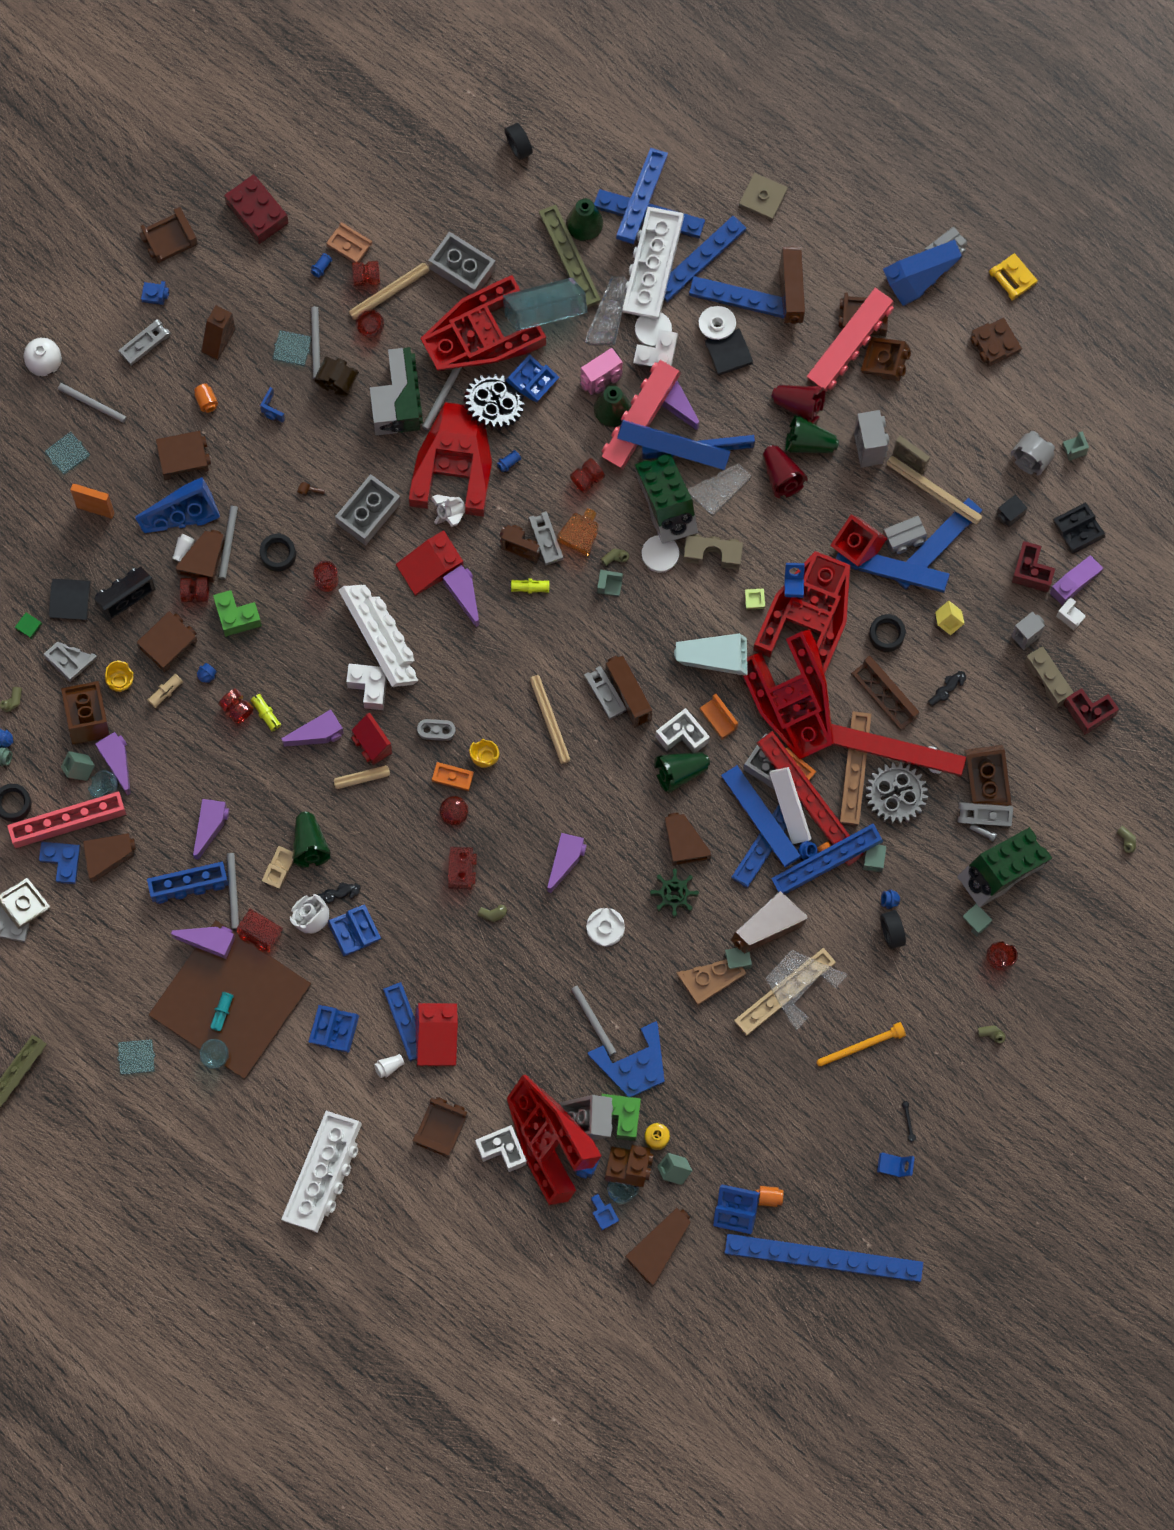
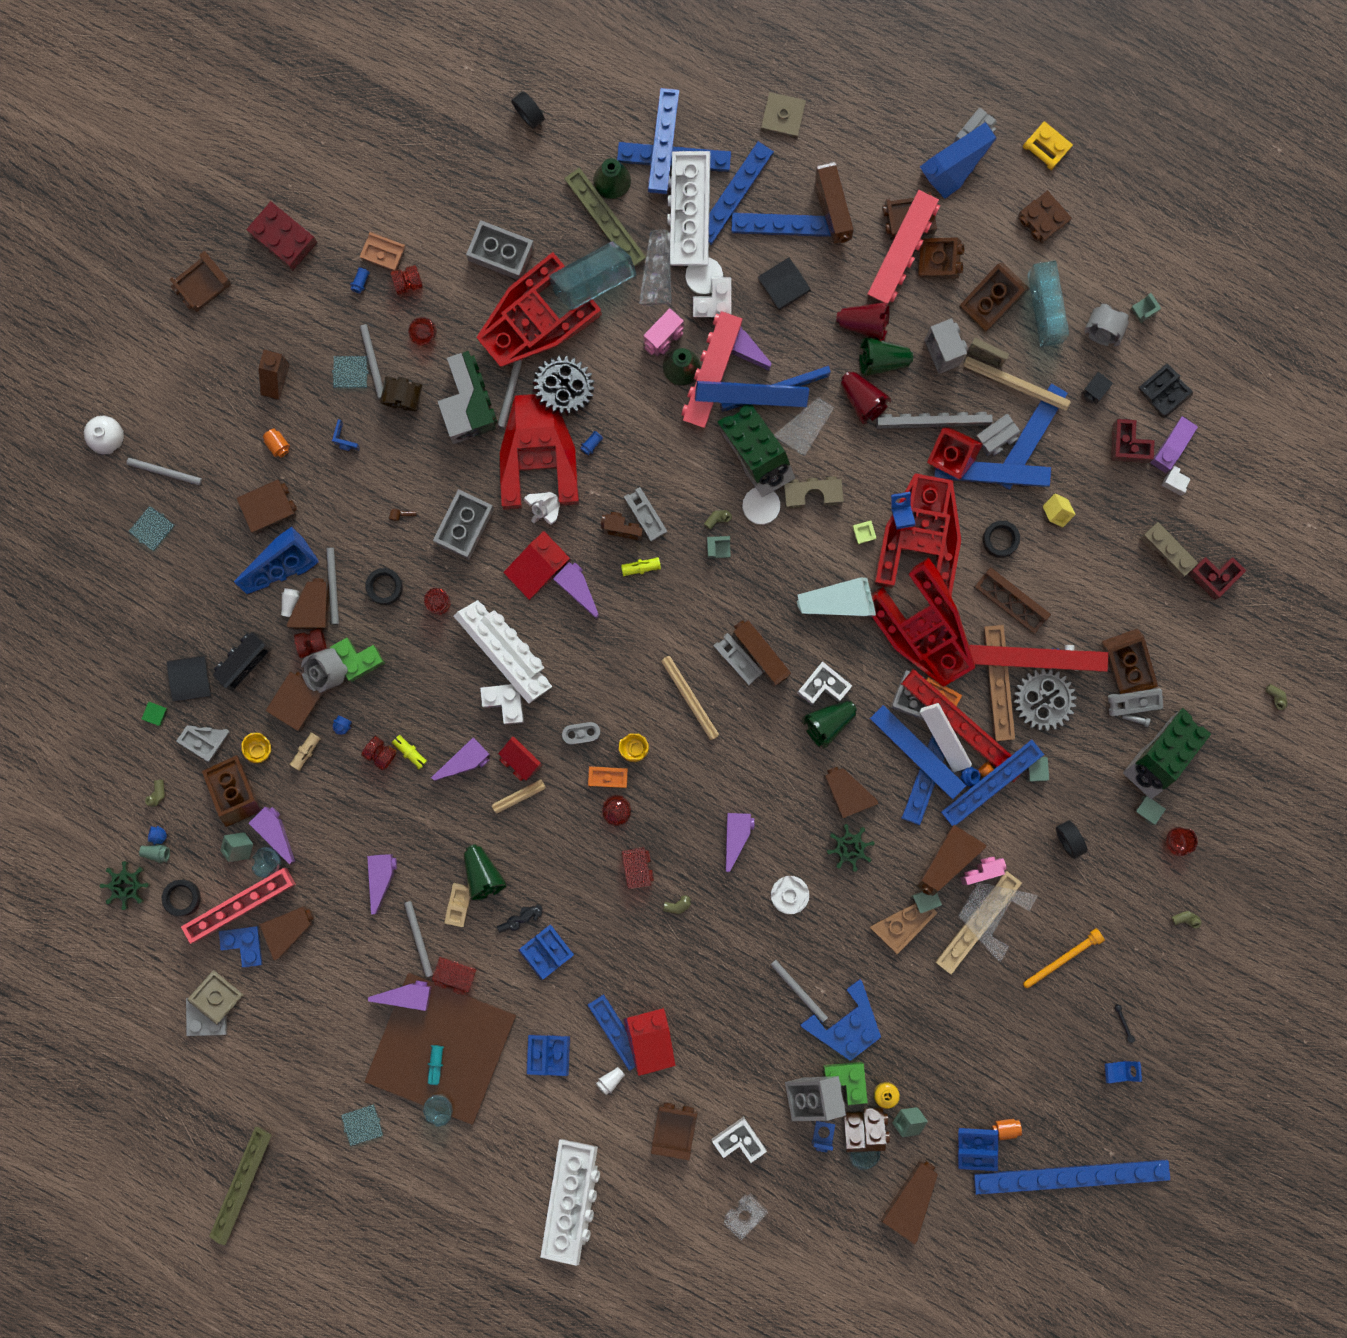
camera: 15 degrees left, 10 degrees up
orange tile [70,484,114,519] -> none
light grey plate [119,319,171,366] -> none
blue bracket [141,281,169,305] -> none
blue brick [147,862,228,904] -> none
white cylinder [290,894,329,934] -> none
tan axle [349,263,429,320] -> none
blue slope [505,354,559,402] -> none
red wedge [507,1075,601,1205] -> none
clear orange torso [557,508,599,557] -> none
clear red wheel [570,458,605,493] -> none
blue plate [591,1194,619,1230] -> none
white dish [699,306,736,340] -> none
orange panel [700,694,738,739] -> none
blue plate [881,890,900,909] -> none
black animal [927,671,966,707] -> none
light grey brick [1011,611,1045,650] -> none
none -> light grey brick [301,648,348,692]
none -> clear brick [724,1193,768,1241]
none -> light grey plate [876,412,993,429]
none -> reddish brown slope [960,263,1030,331]
none -> bright pink plate [960,857,1006,885]
none -> clear light blue brick [1028,261,1069,347]

